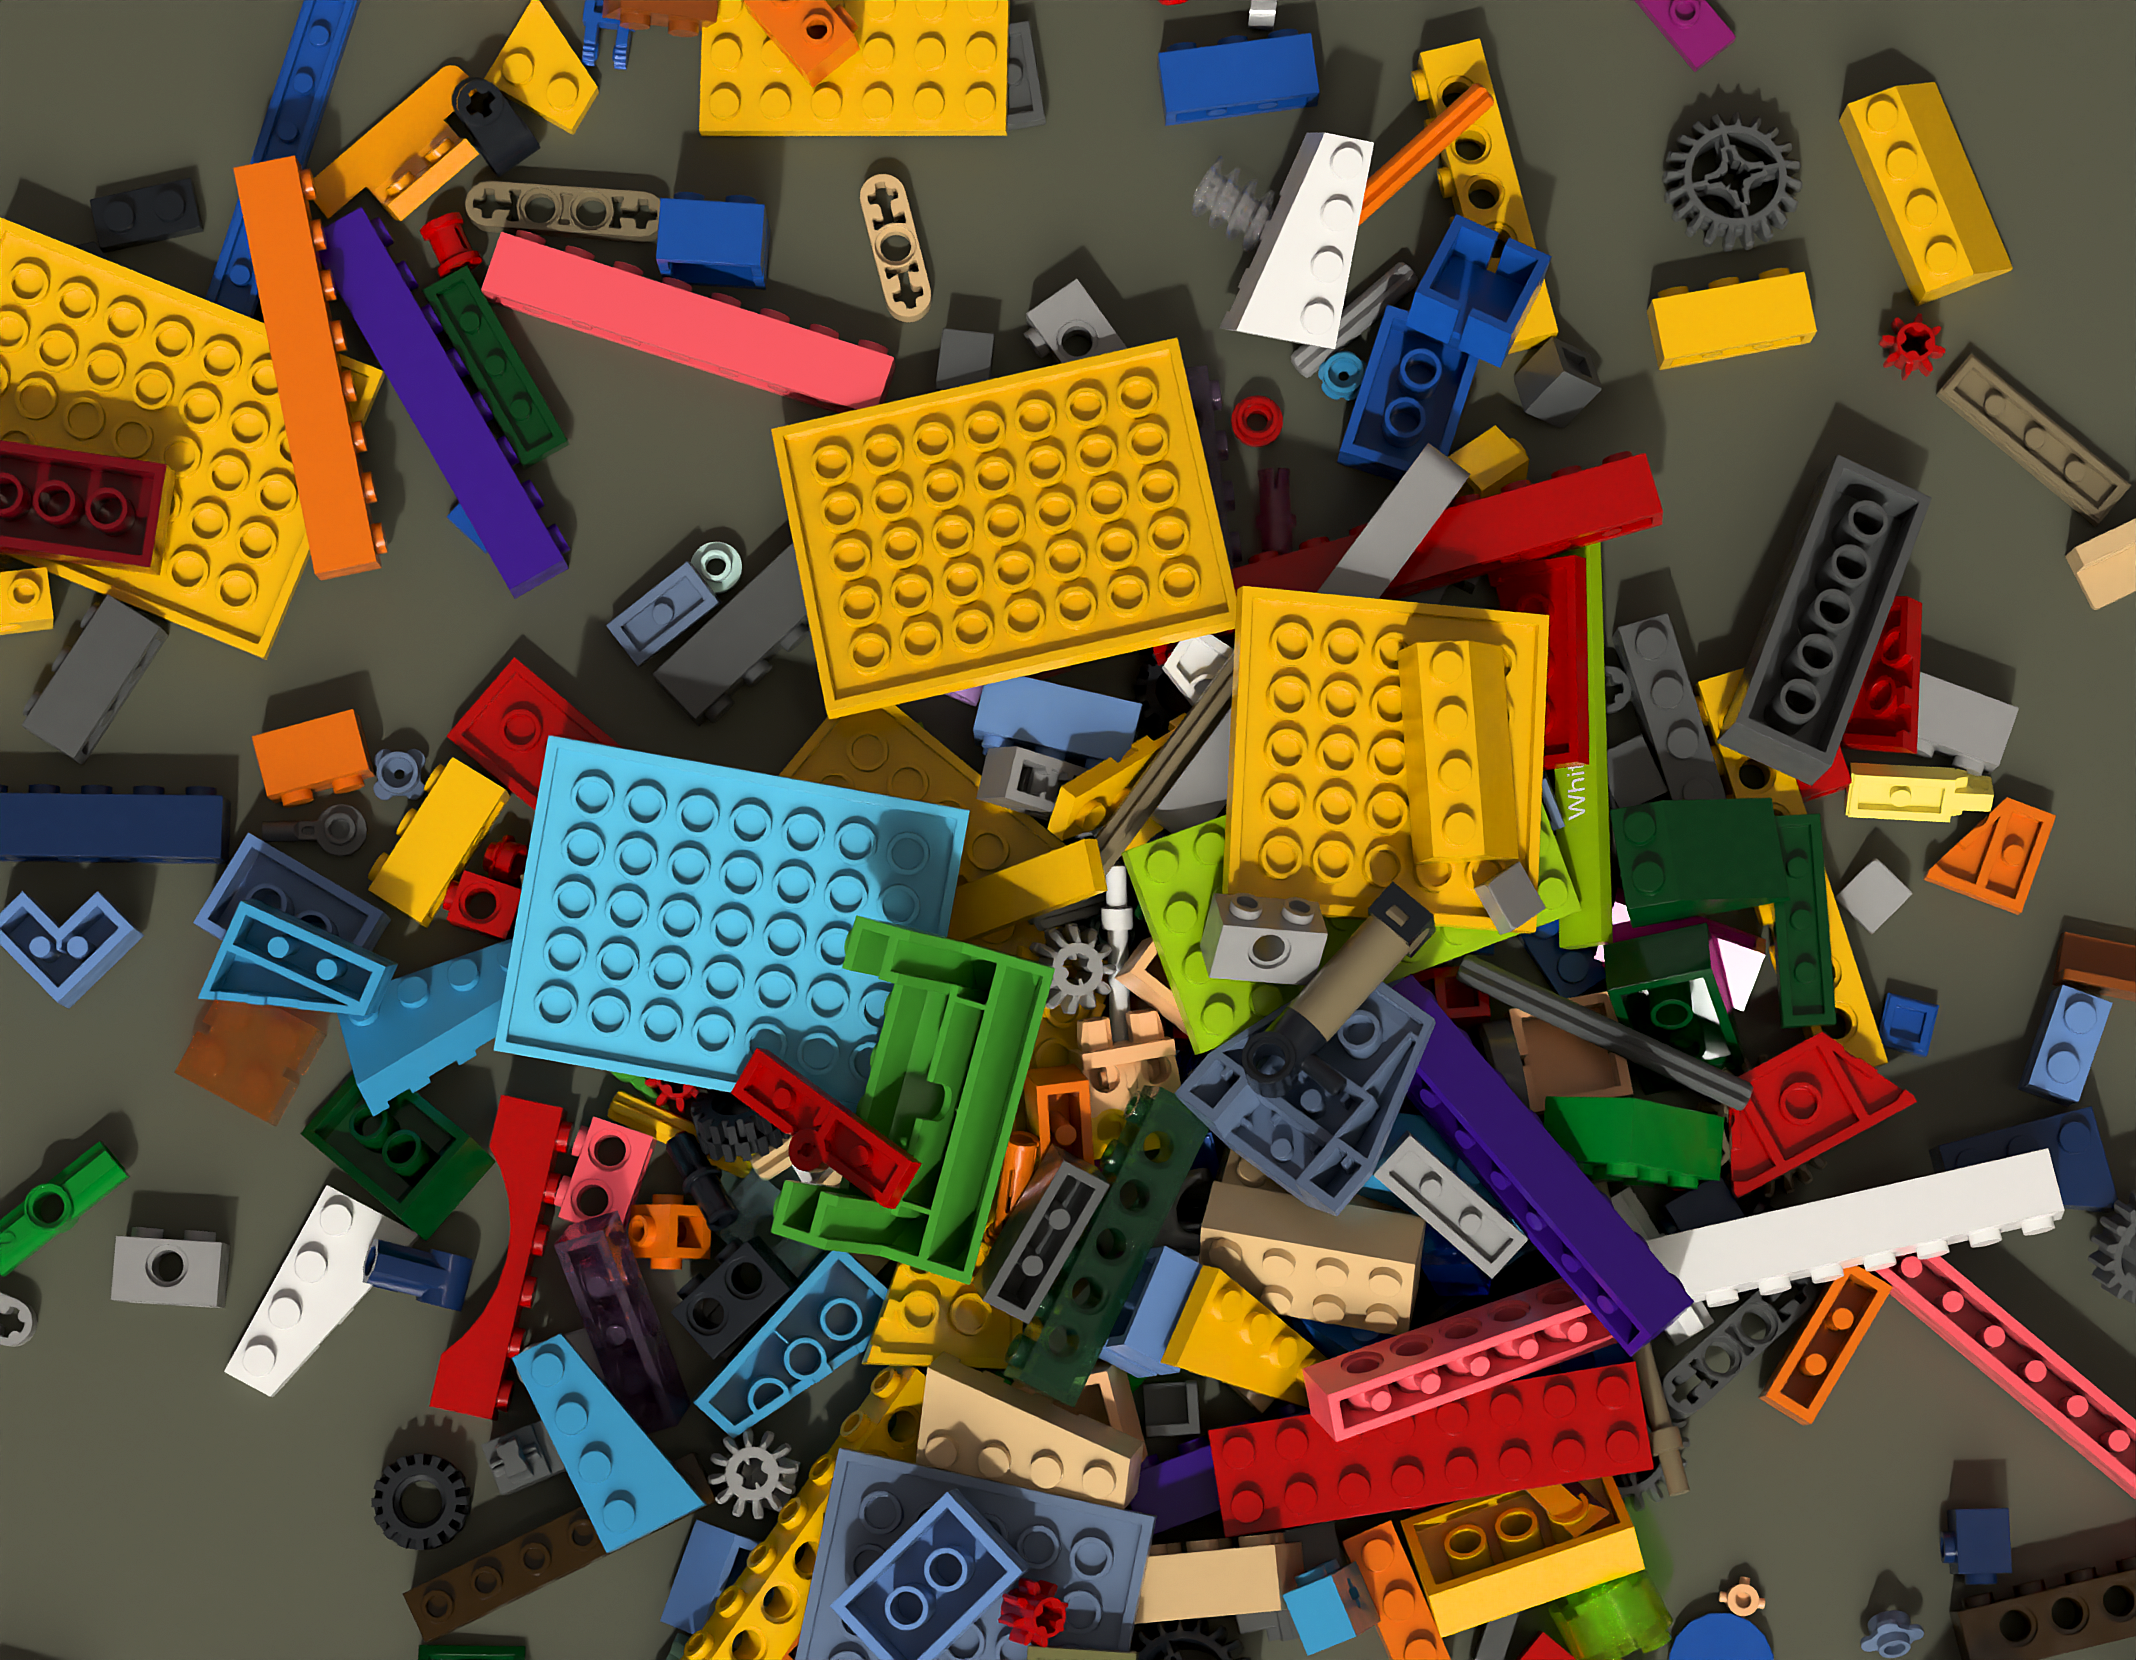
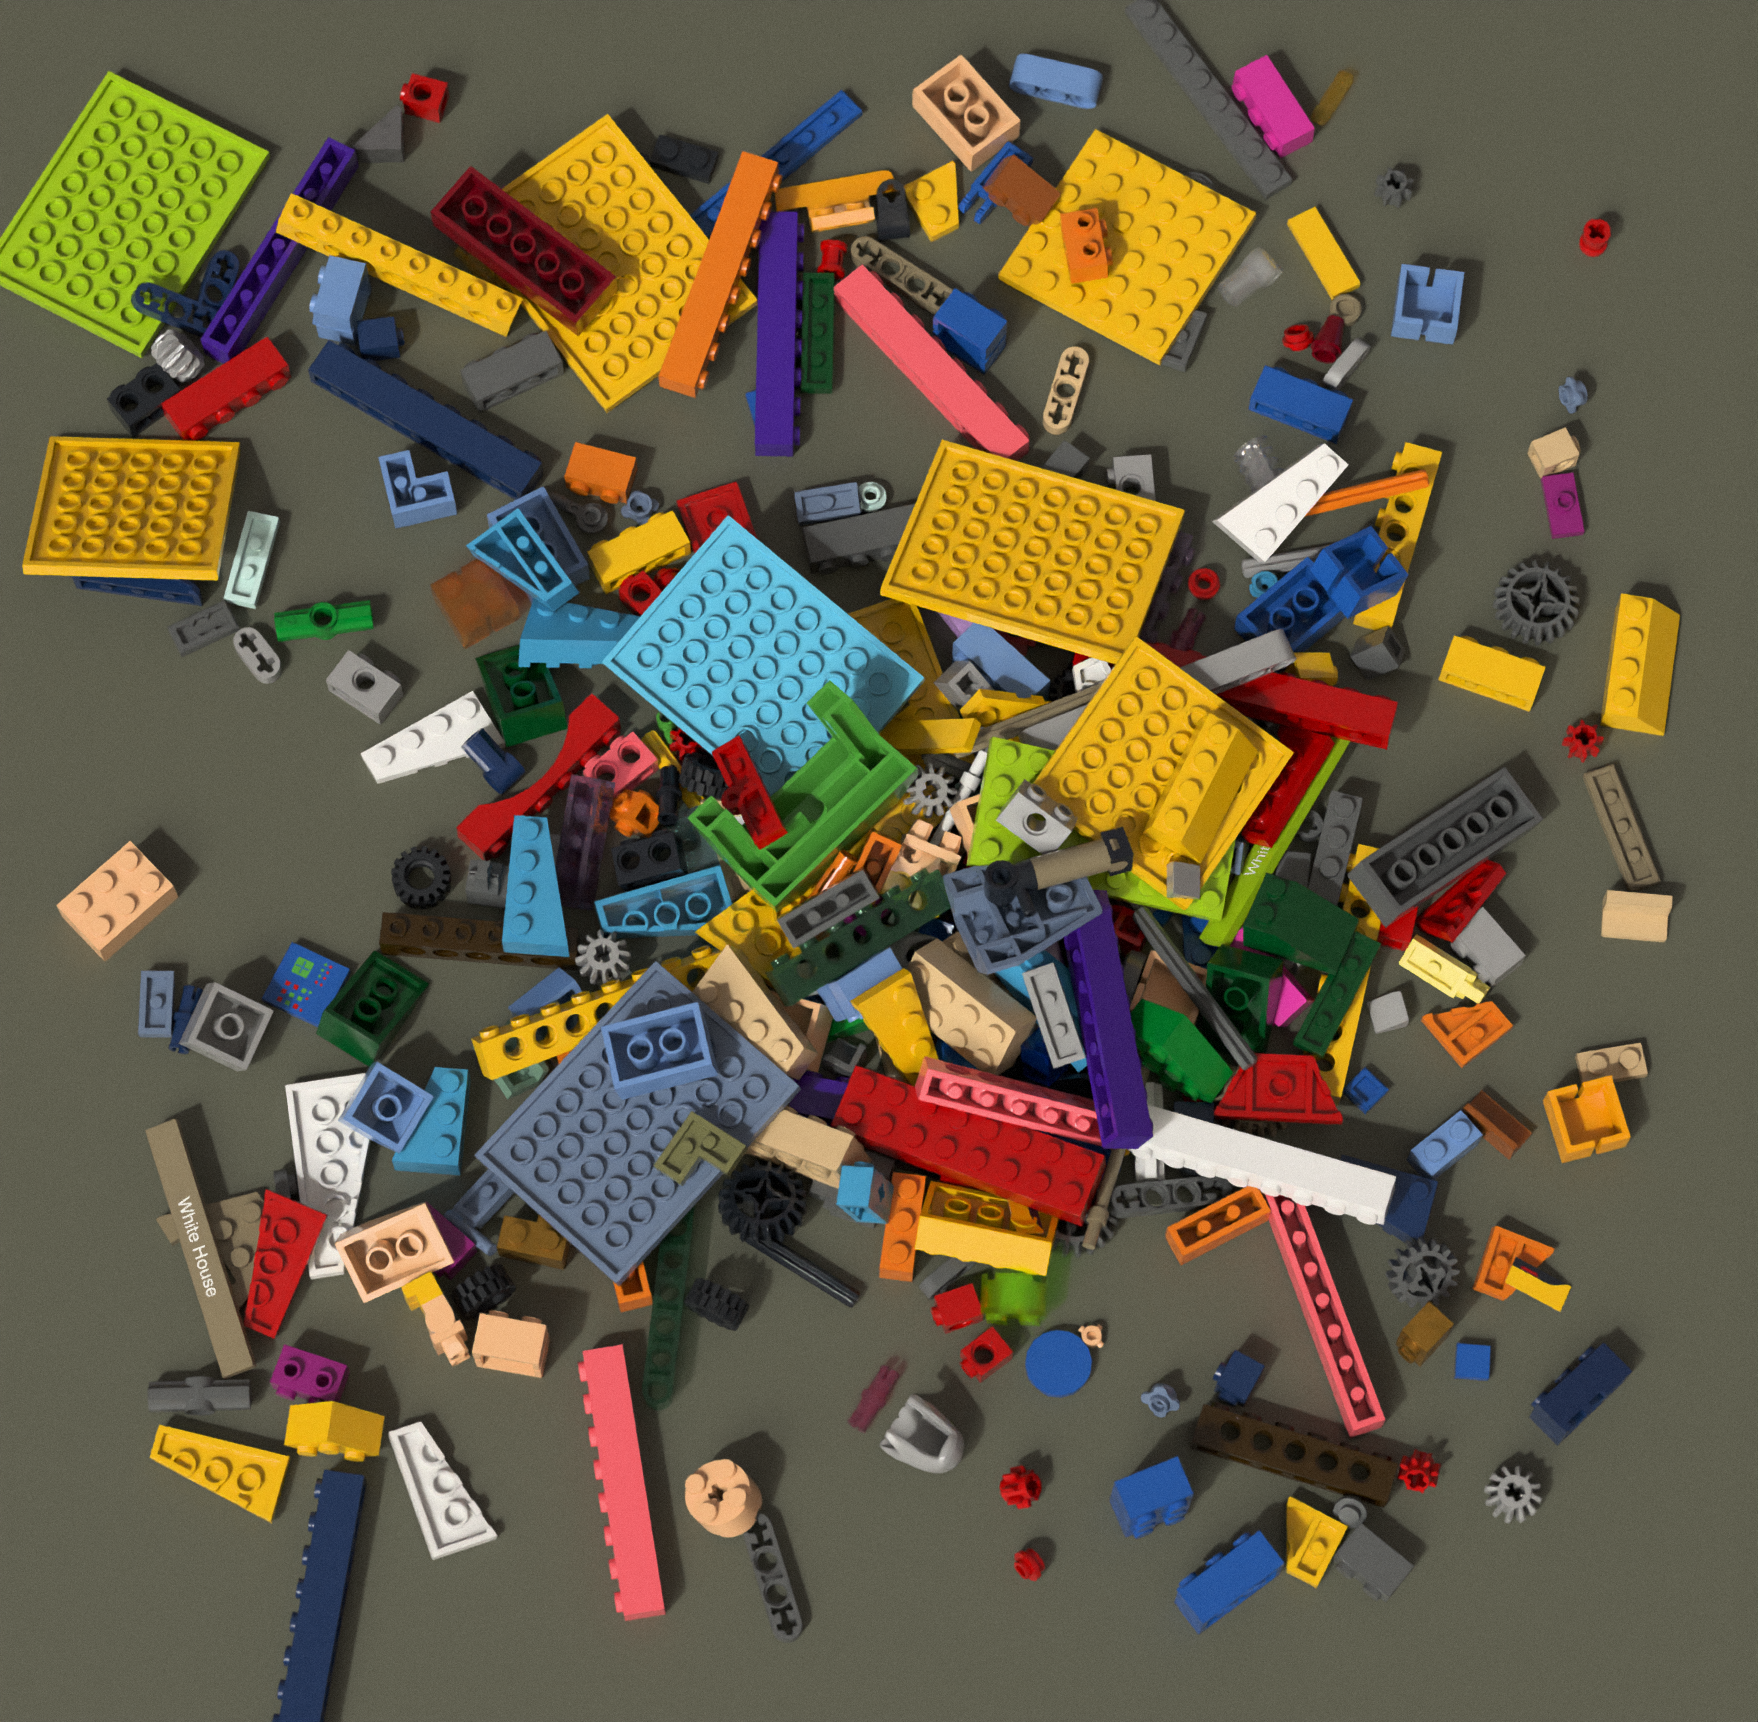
camera: 30 degrees right, 10 degrees down
red gear [998,1578,1068,1648] -> none

